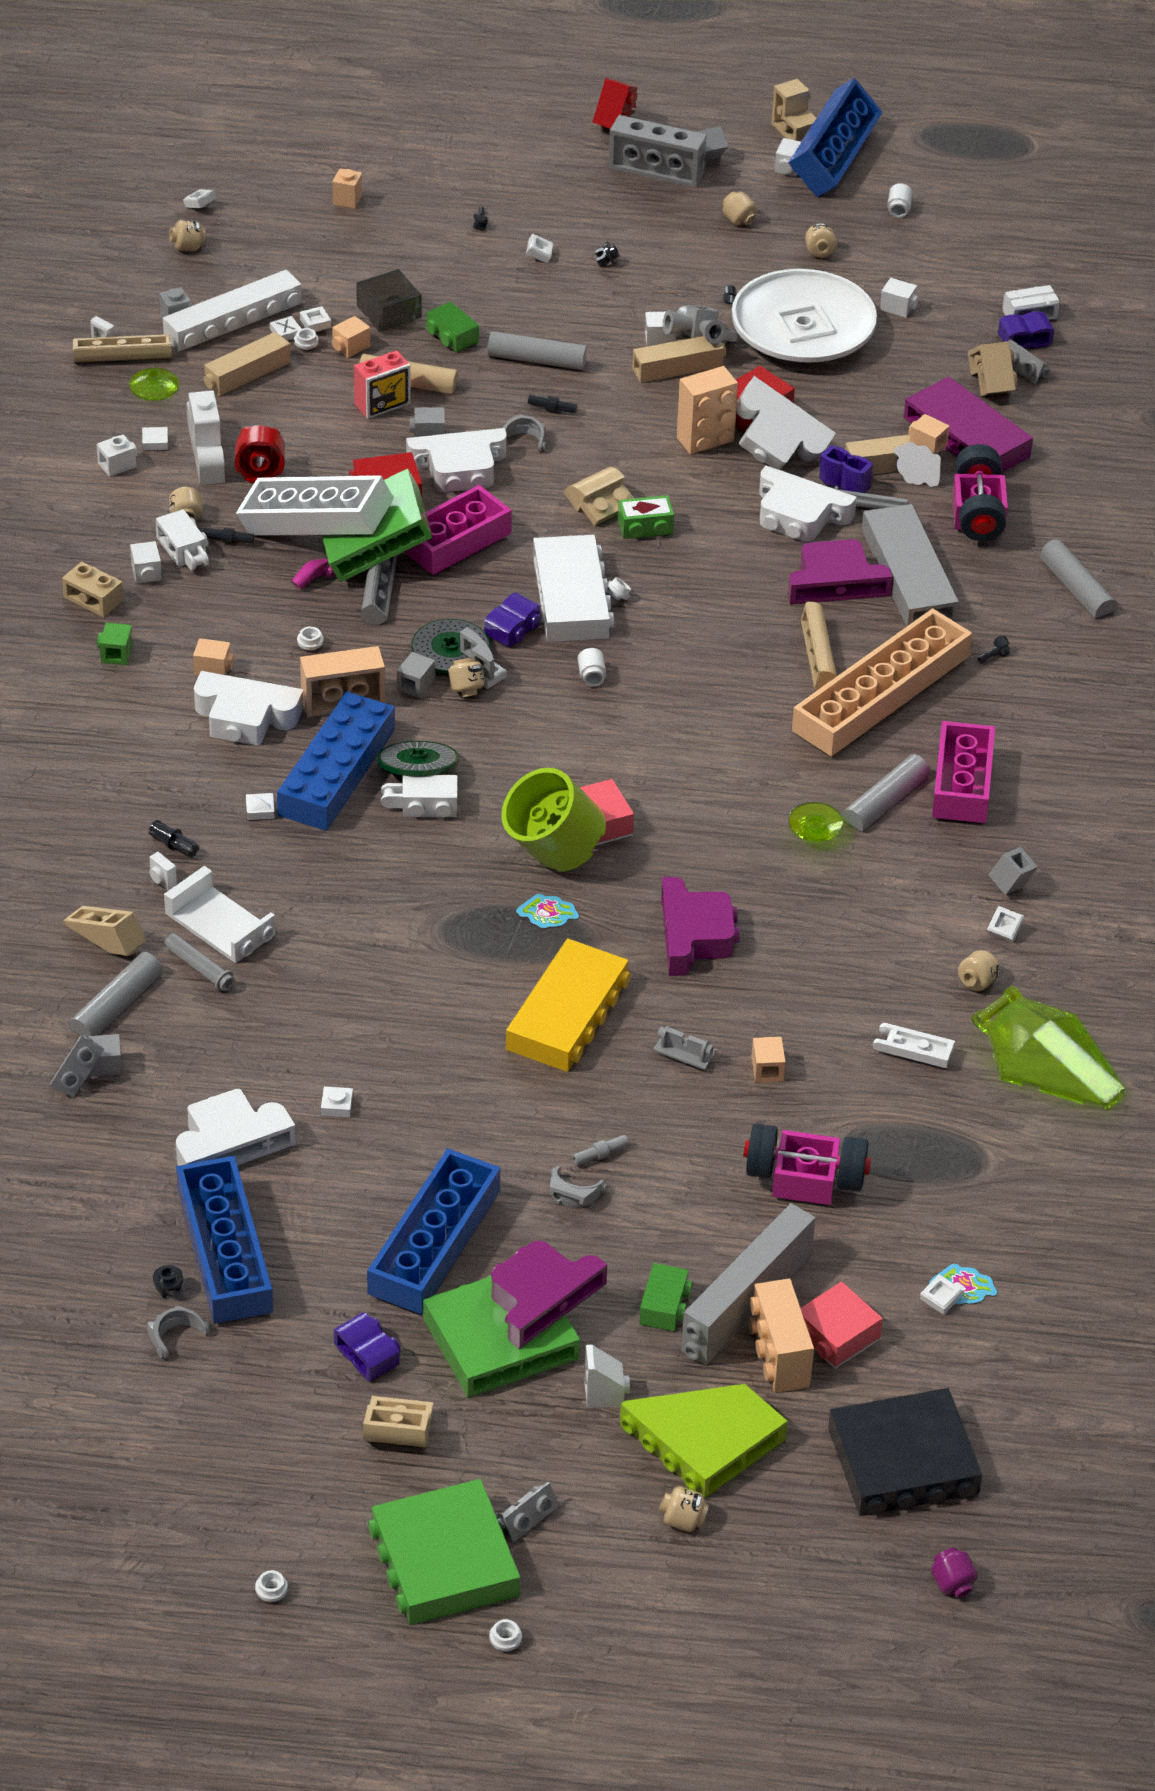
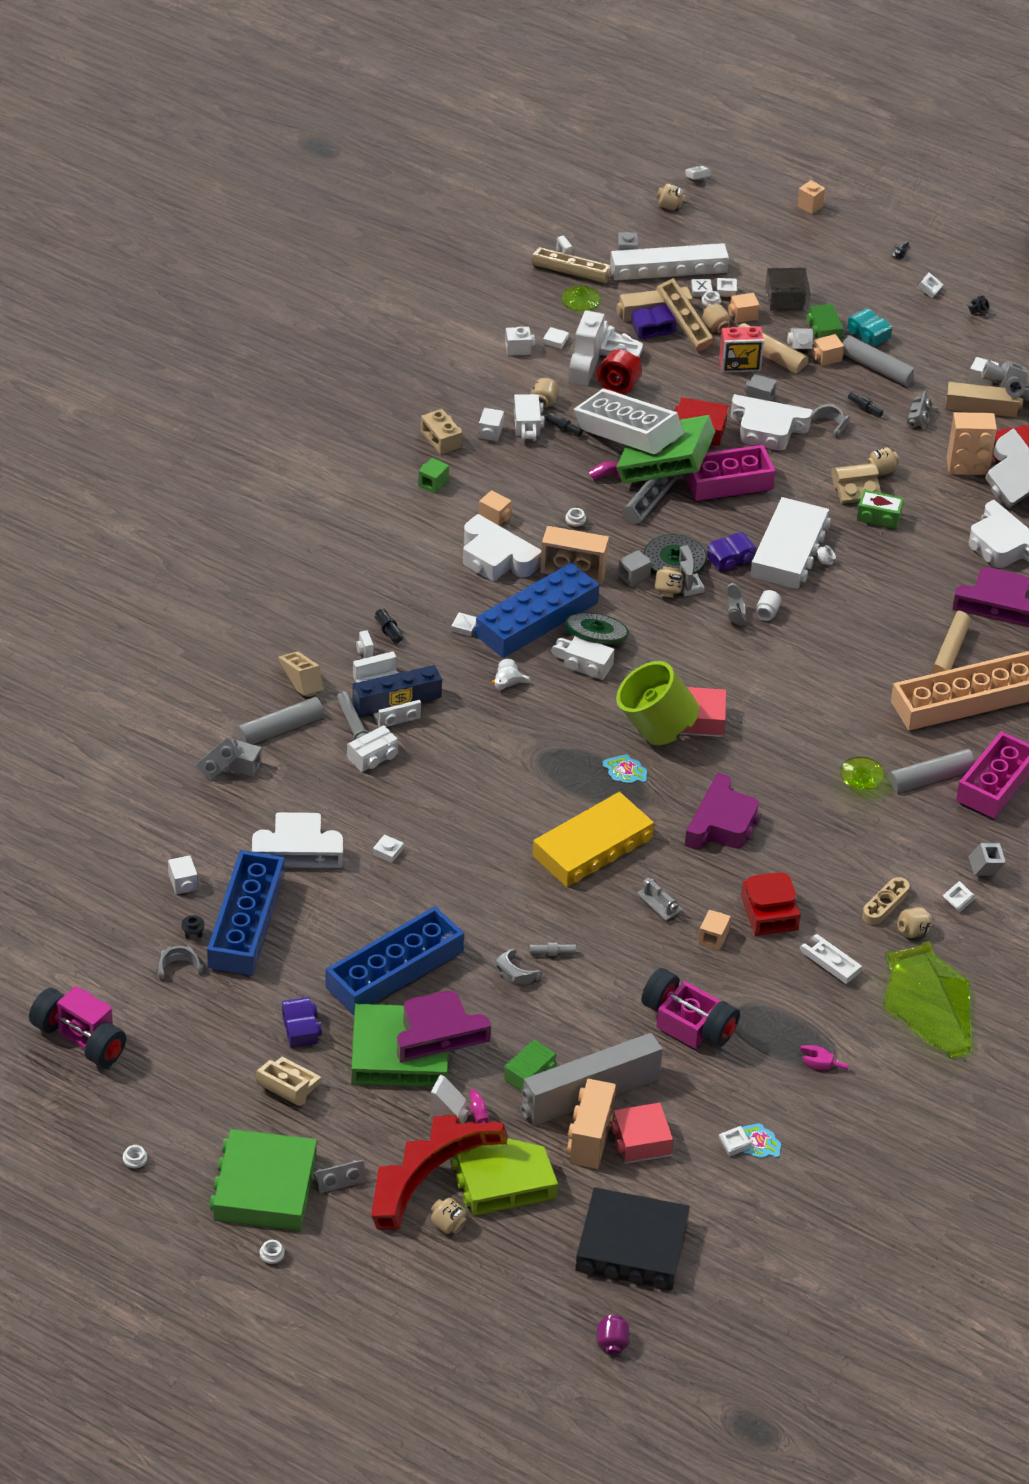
camera: 25 degrees right, 0 degrees up
none -> brick [29,986,126,1068]
none -> white brick [168,856,198,895]
none -> white brick [347,726,398,772]
none -> dark blue brick [352,665,442,717]
none -> red arch [371,1115,508,1229]
none -> dark pink hand [470,1089,489,1123]
none -> white animal [491,659,530,690]
none -> white wing [600,326,643,358]
none -> dark purple brick [631,305,676,339]
none -> tan brick [657,278,714,351]
none -> tan head [702,304,731,333]
none -> light grey helmet [727,583,747,626]
none -> red brick [741,872,801,936]
none -> white brick [787,328,813,349]
none -> dark pink hand [800,1045,849,1071]
none -> light nougat brick [812,334,844,367]
none -> teal brick [847,309,892,347]
none -> tan beam [862,877,910,925]
none -> tan head [867,447,899,476]
none -> light grey hinge [907,391,933,431]

